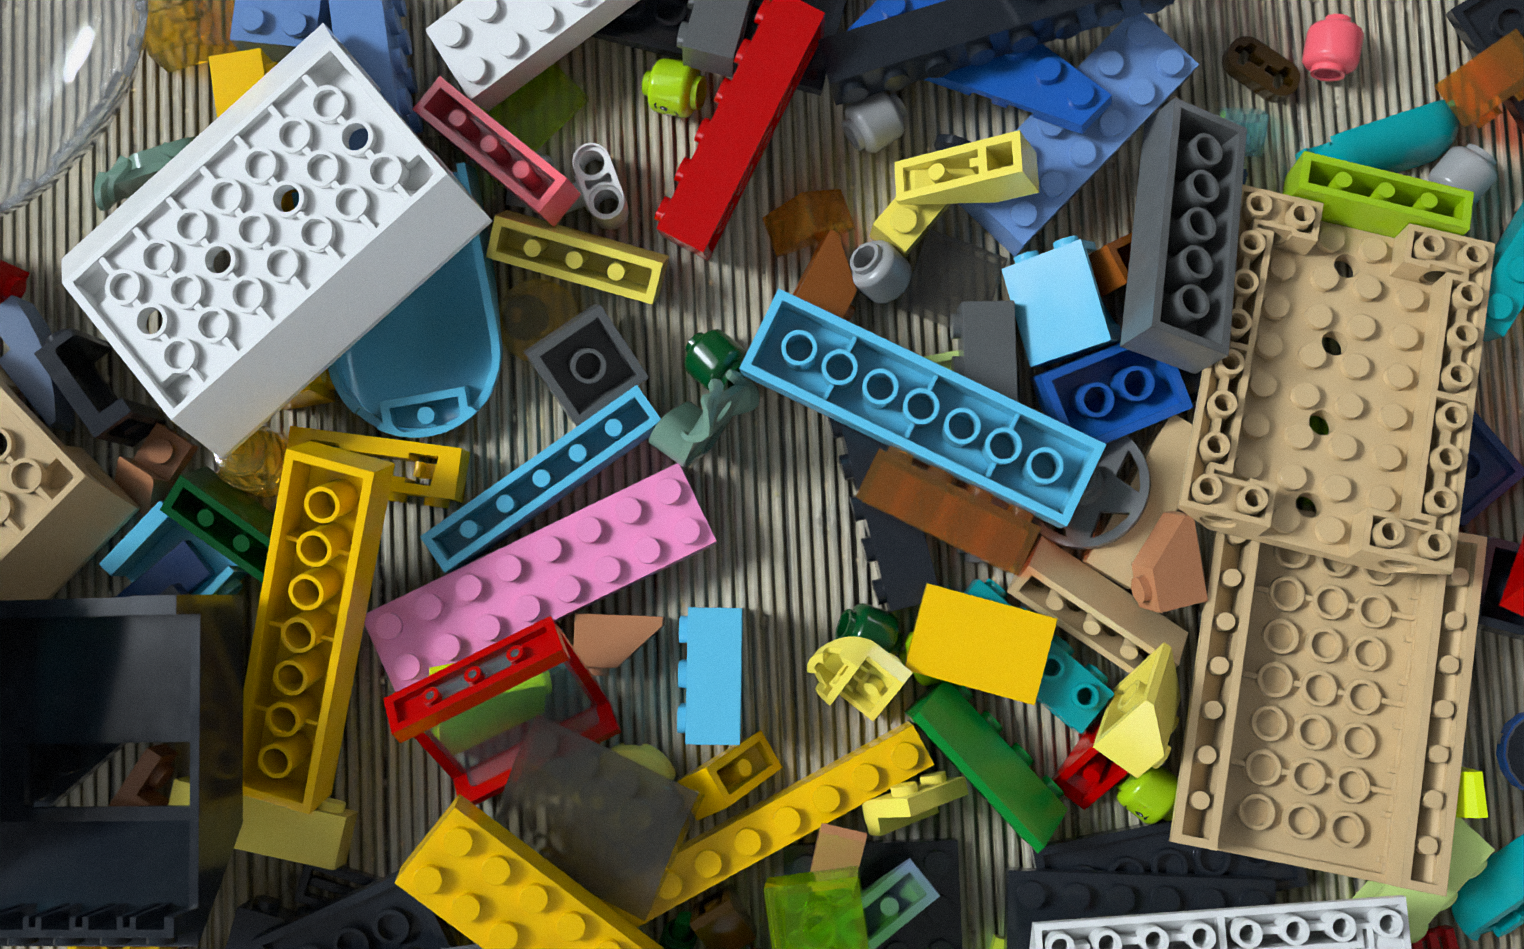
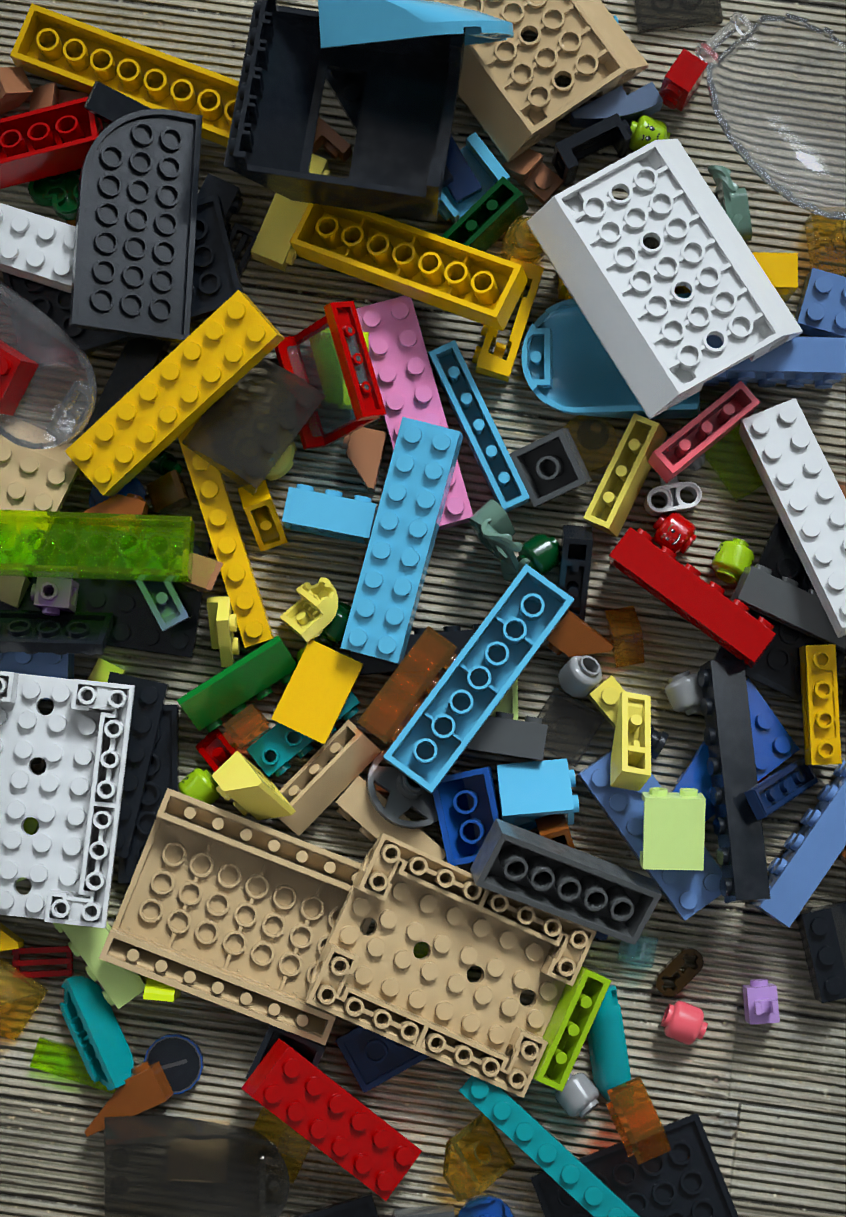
camera: 100 degrees right, 0 degrees up
nougat slope [1131,511,1208,613] -> none
none -> clear orange brick [223,704,273,750]
none -> medium azure brick [340,417,463,664]
none -> black slope [558,525,593,621]
none -> lime head [629,115,671,151]
none -> yellowish green panel [640,787,706,871]
none -> red head [653,512,697,554]

